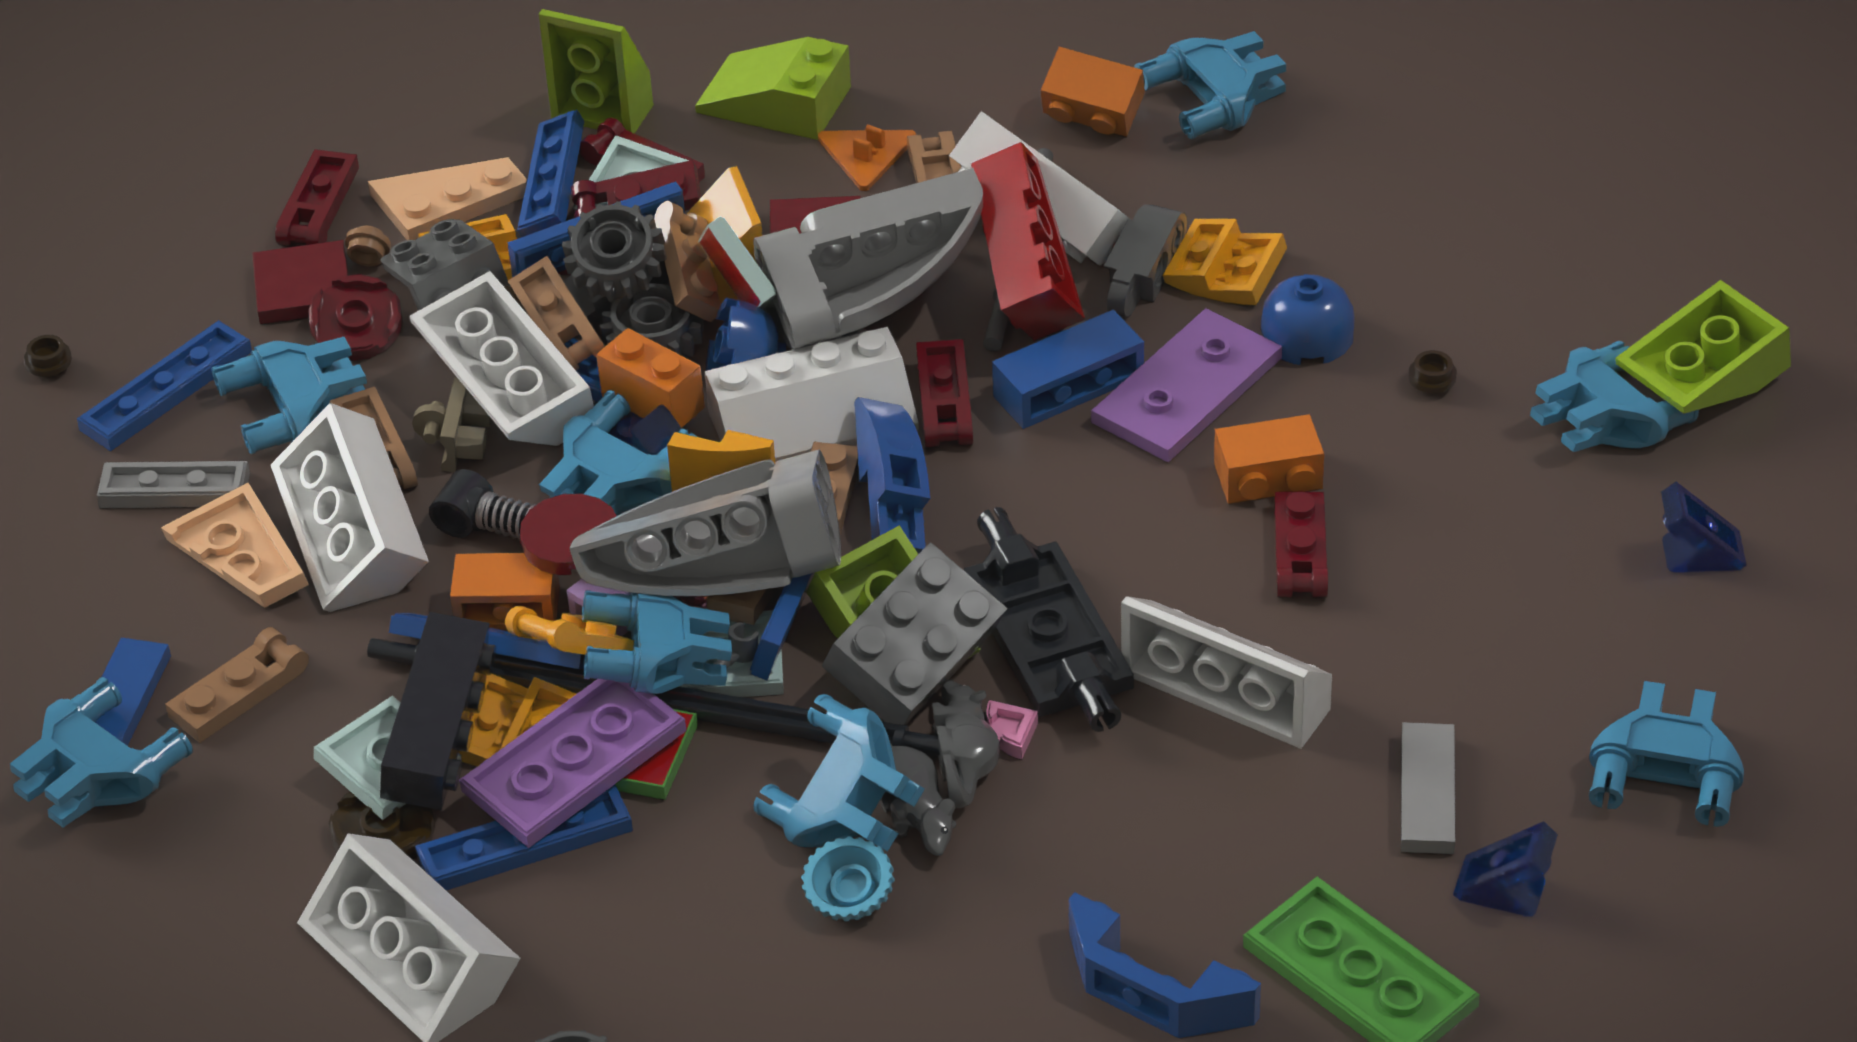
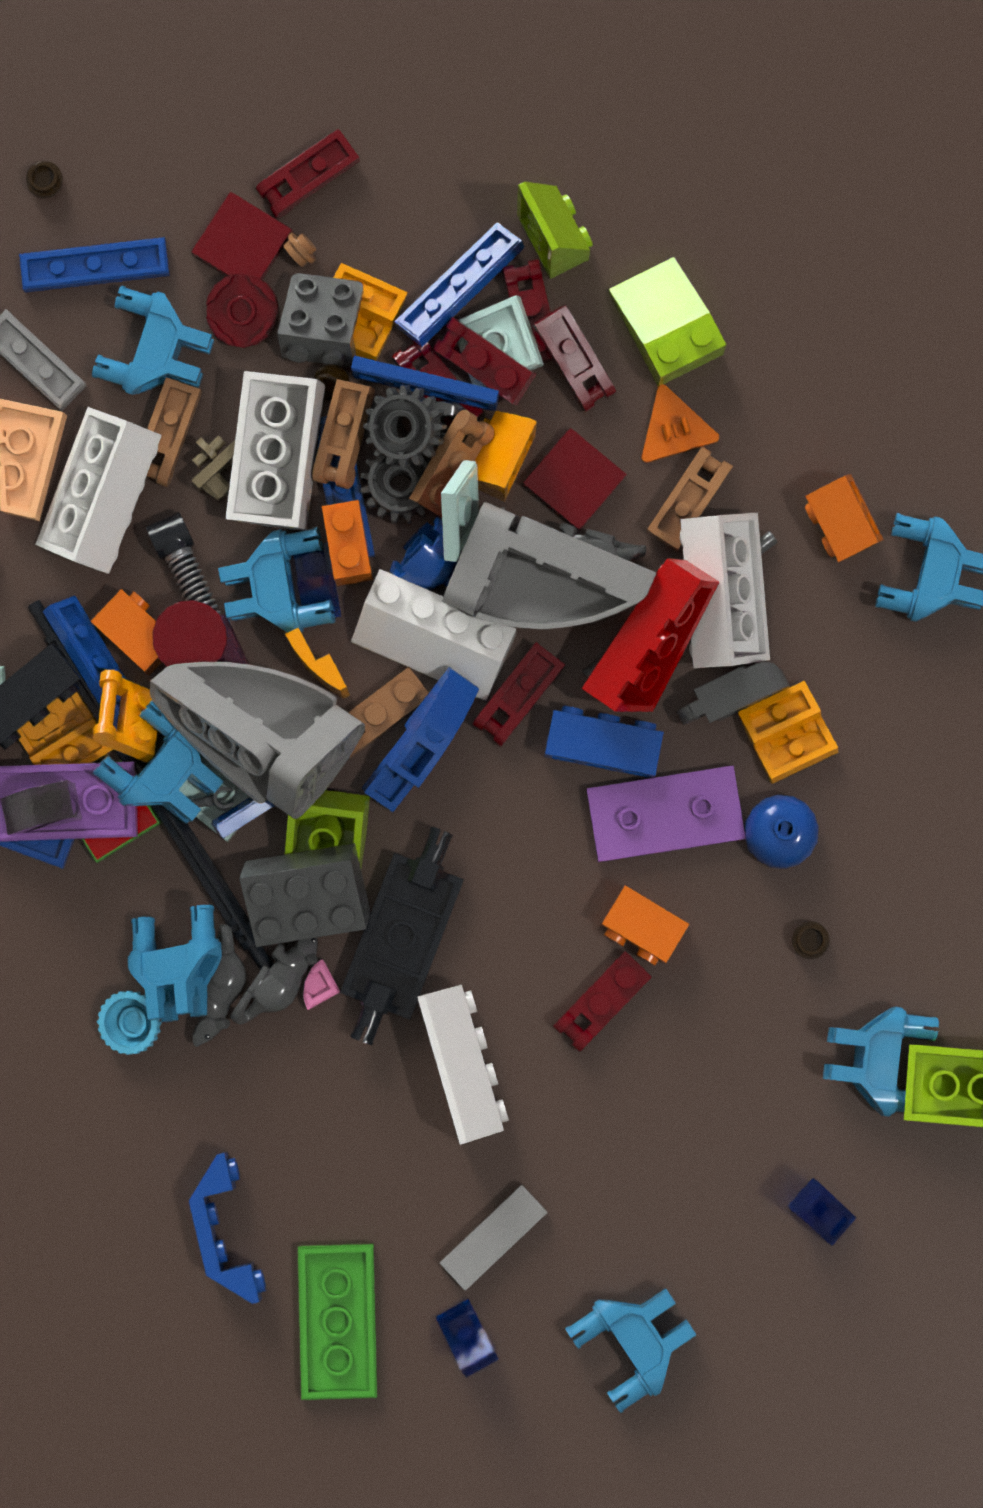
camera: 40 degrees right, 40 degrees up
light nougat wing [368,157,527,240] -> none
none -> clear smoke slope [0,780,82,836]
none -> plate [532,305,616,412]

